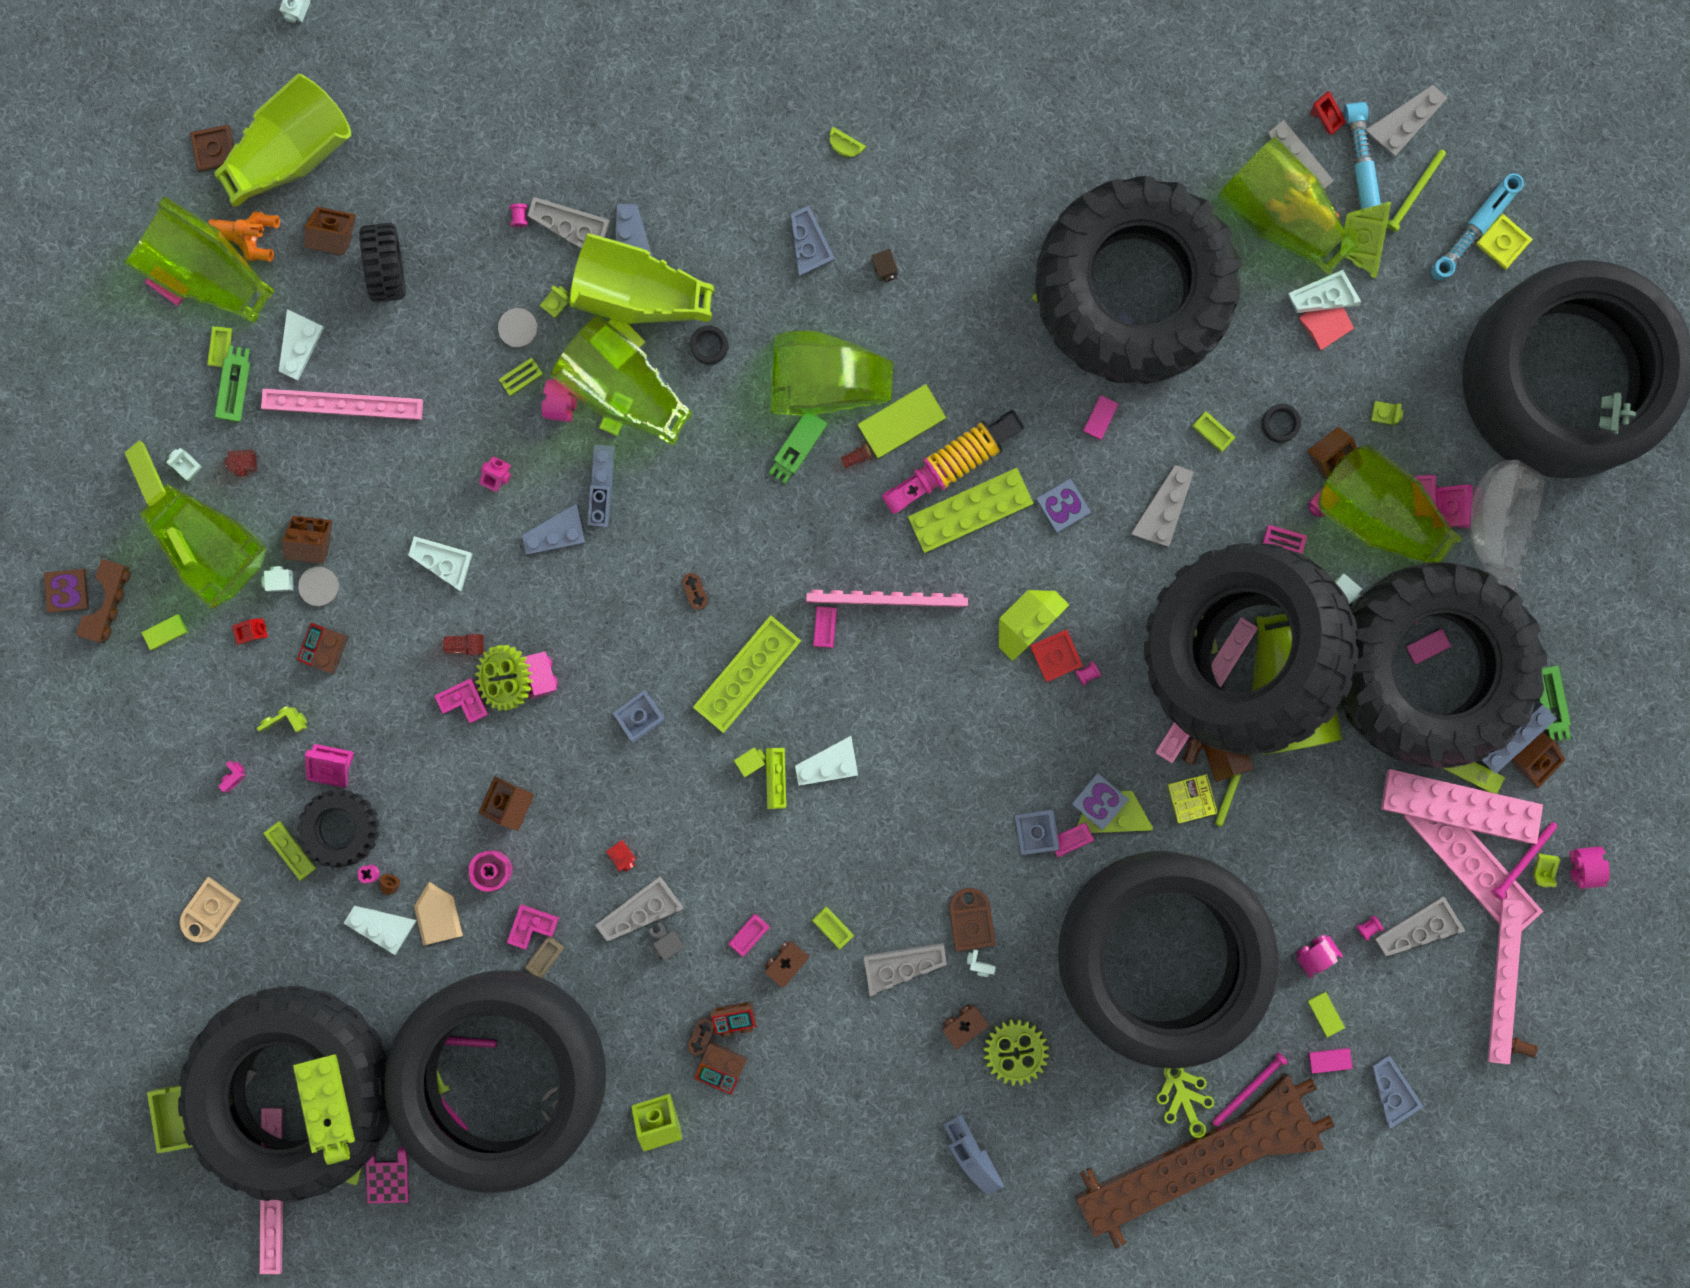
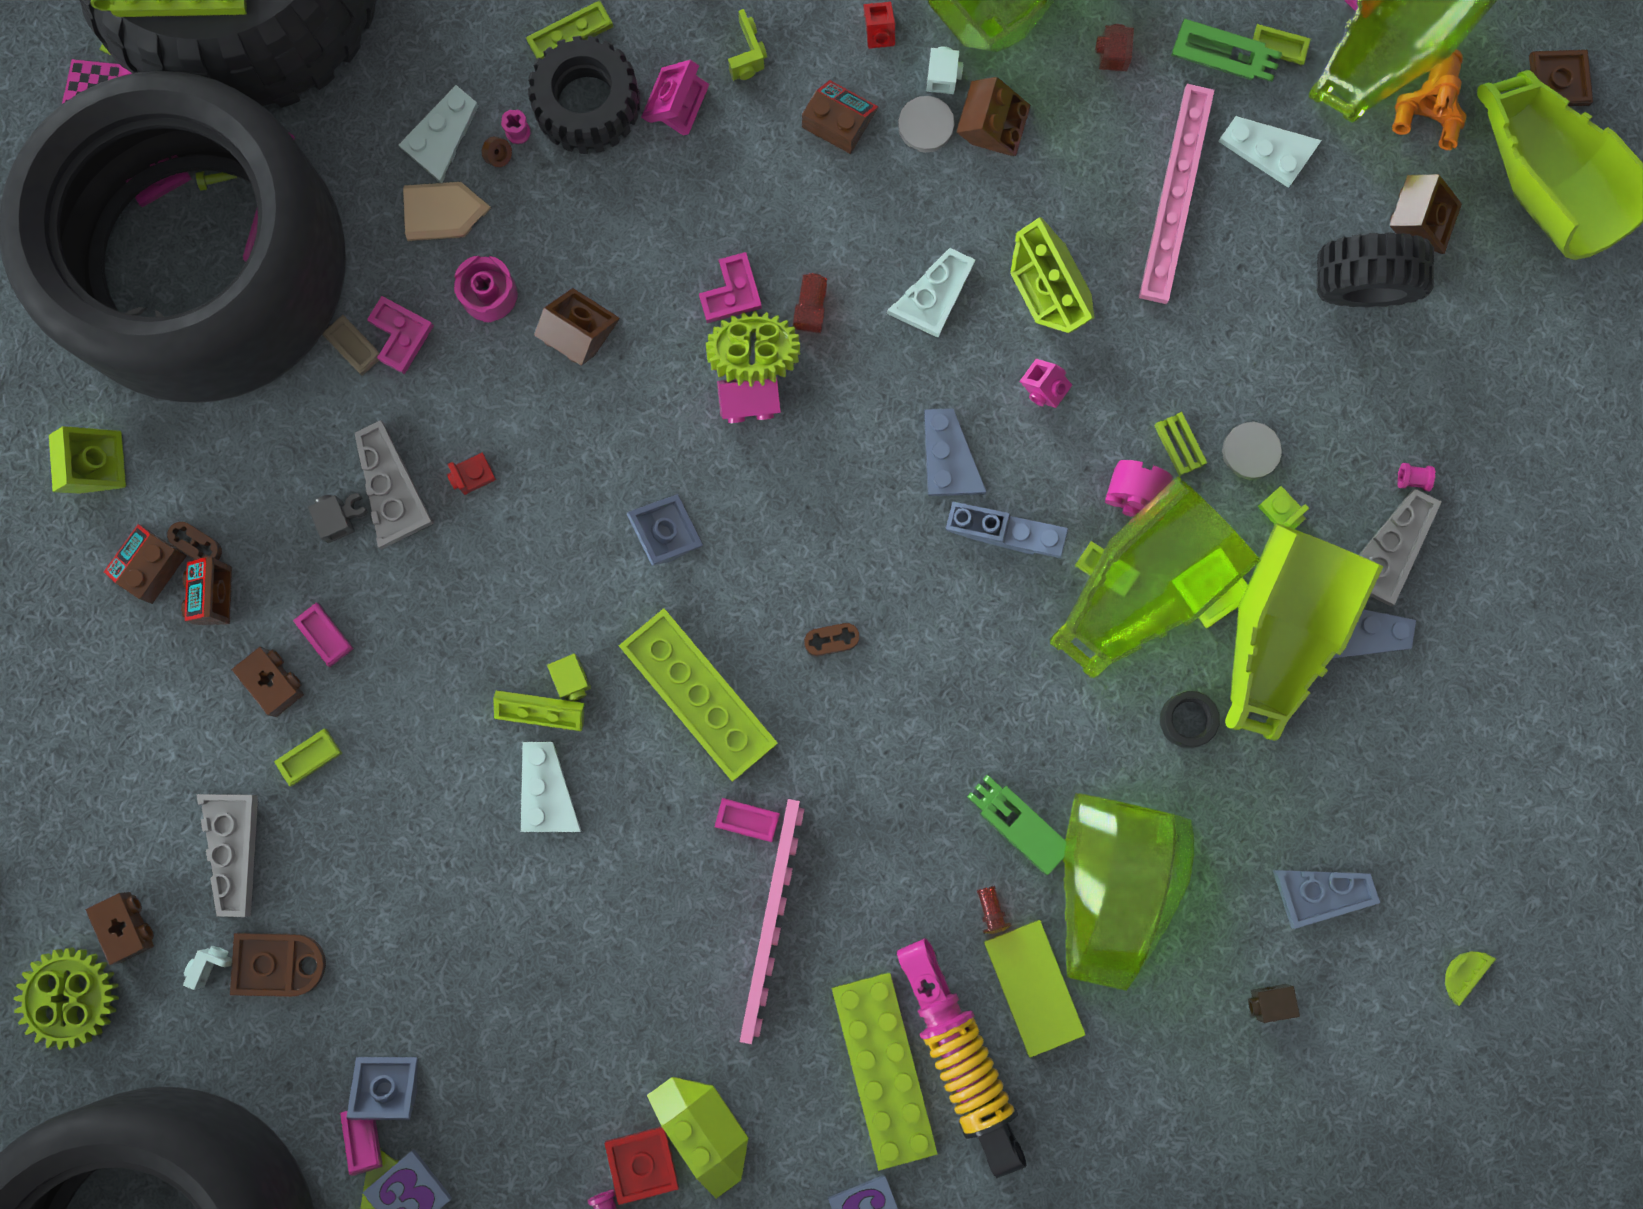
camera: 95 degrees right, 5 degrees down
none -> lime wedge [1010,217,1094,333]

